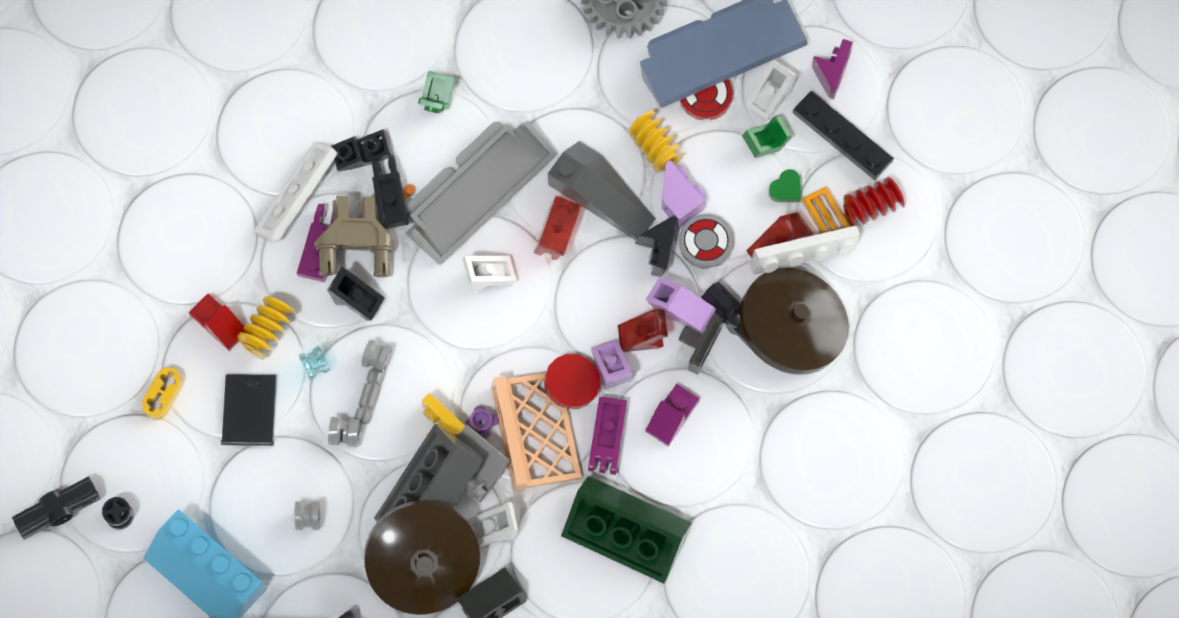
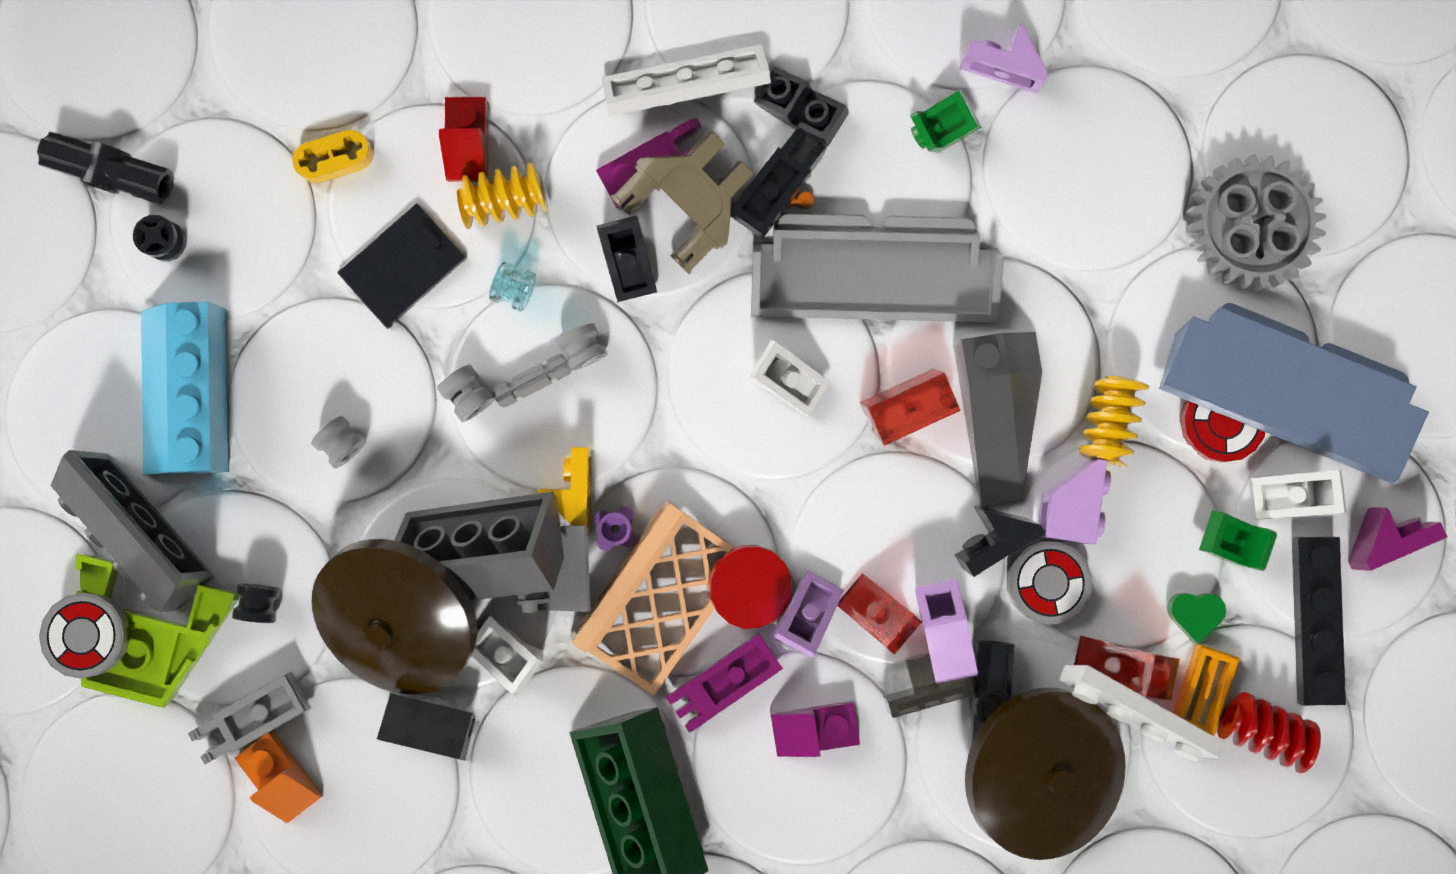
camera: 45 degrees right, 15 degrees up
none -> lavender slope [959,23,1048,93]

